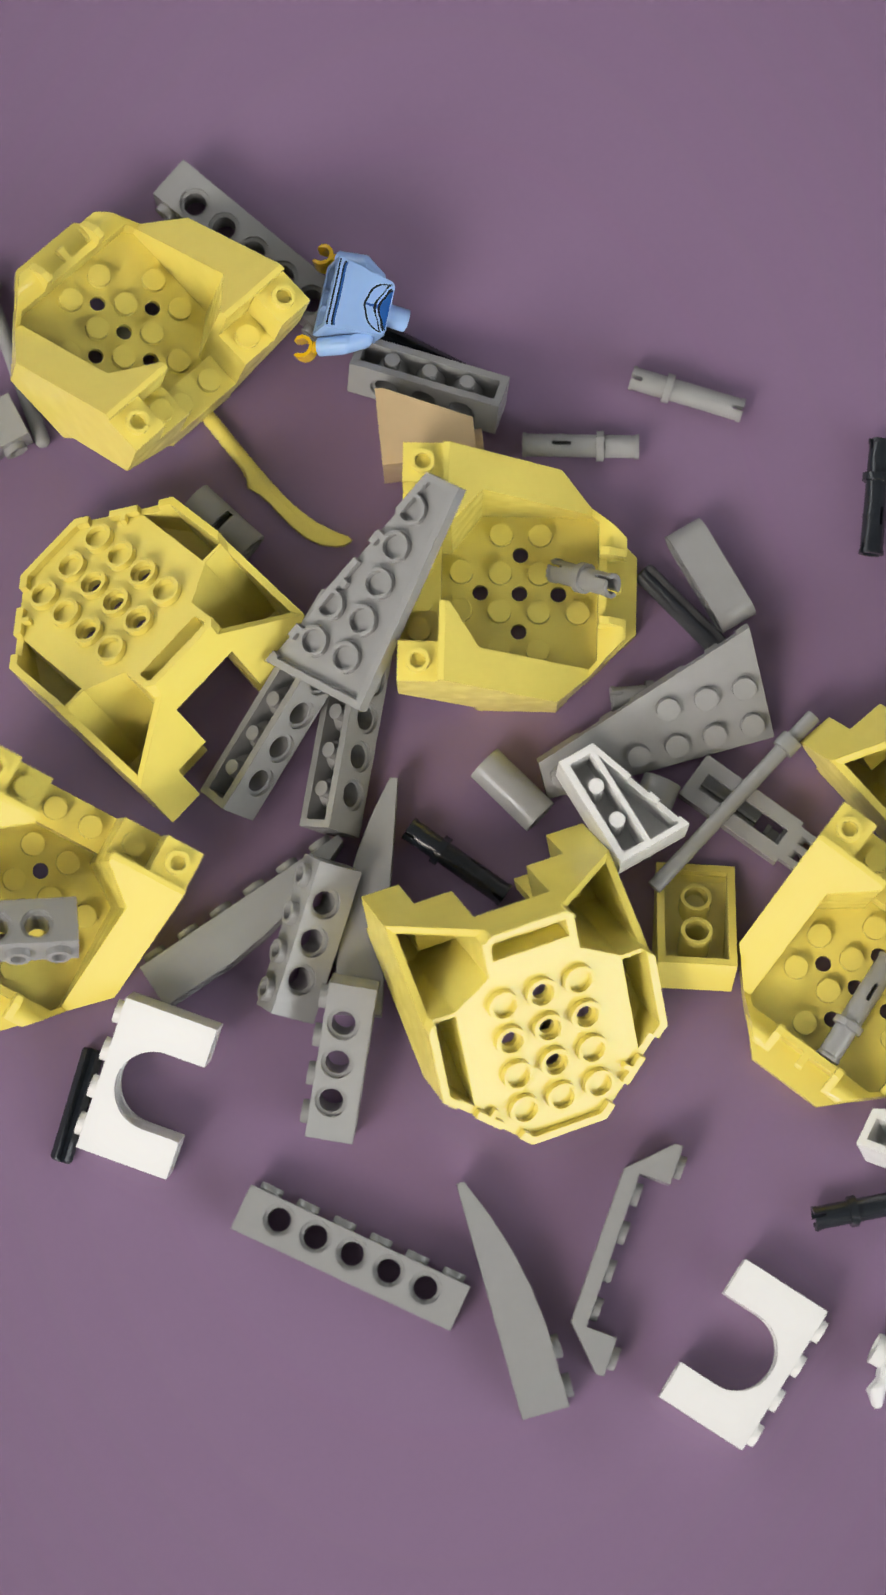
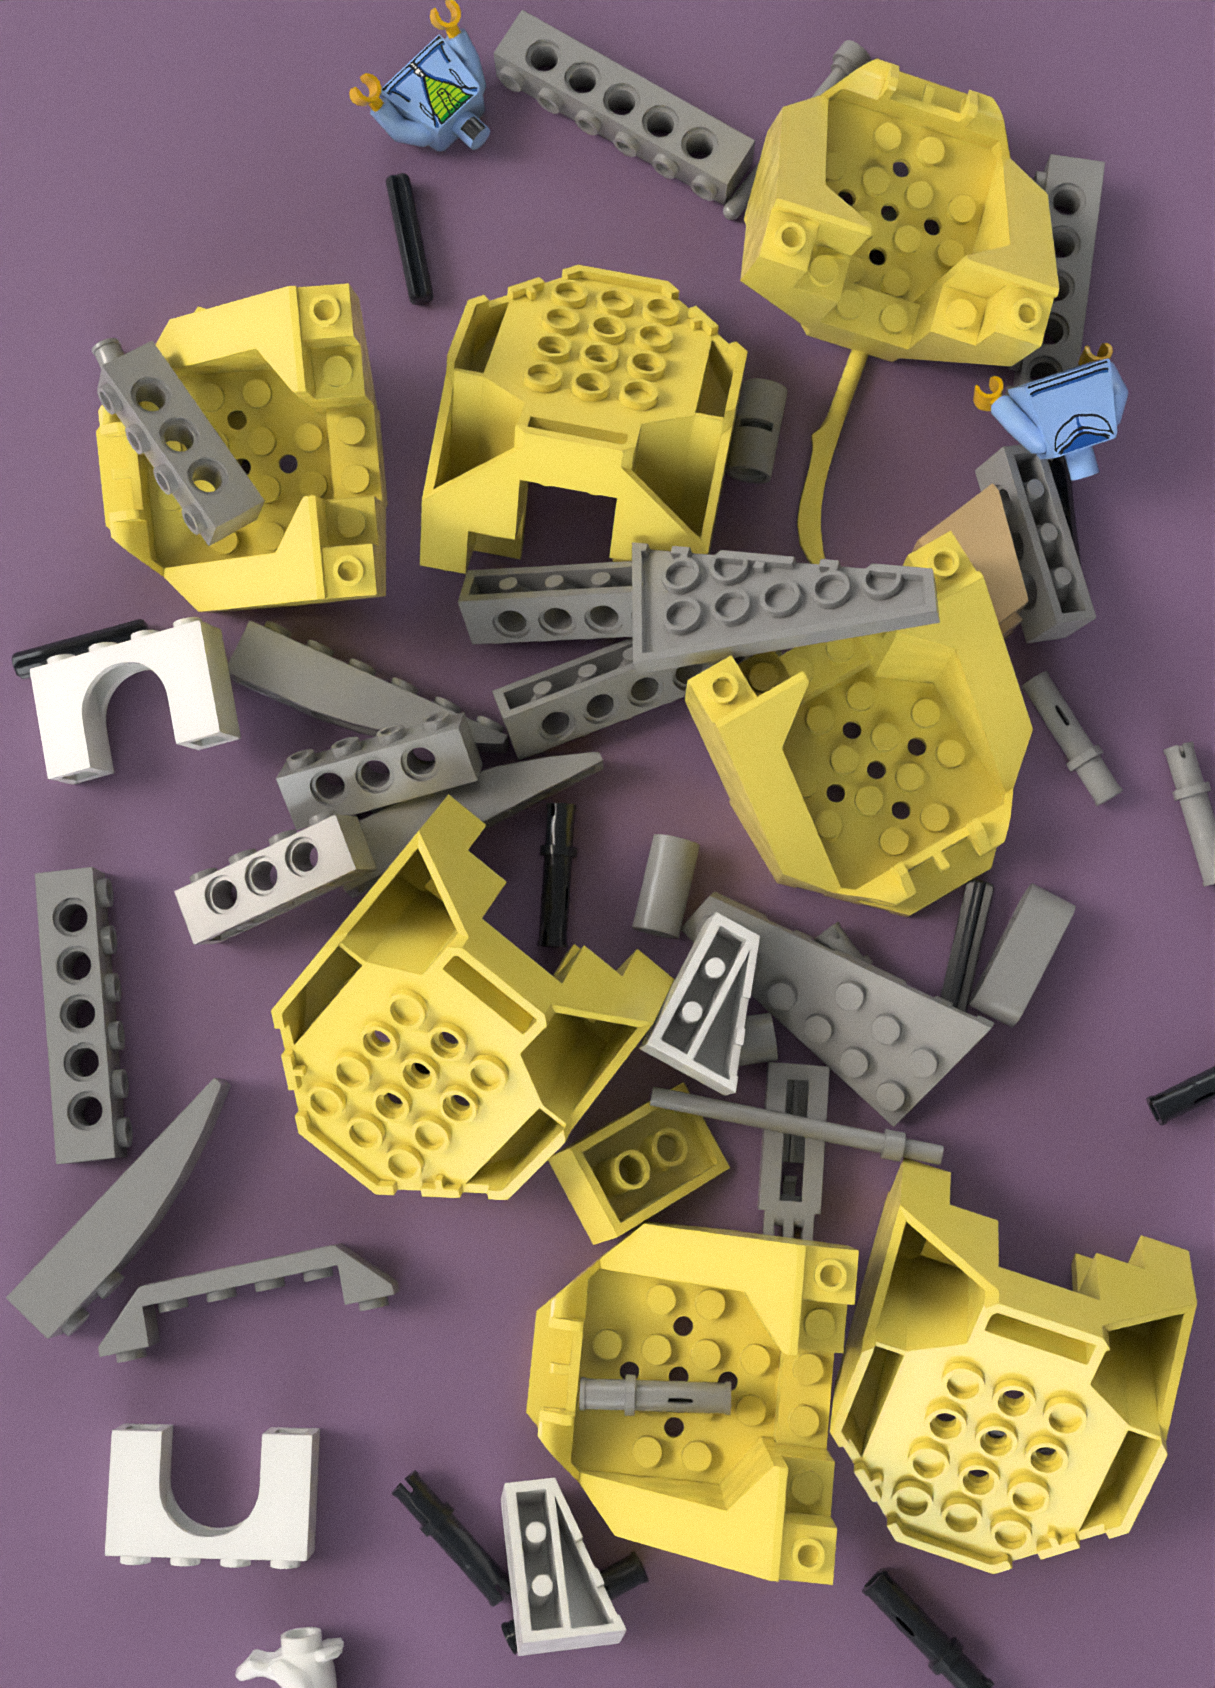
camera: 60 degrees right, 0 degrees up
light grey pin [546,558,621,599] -> none

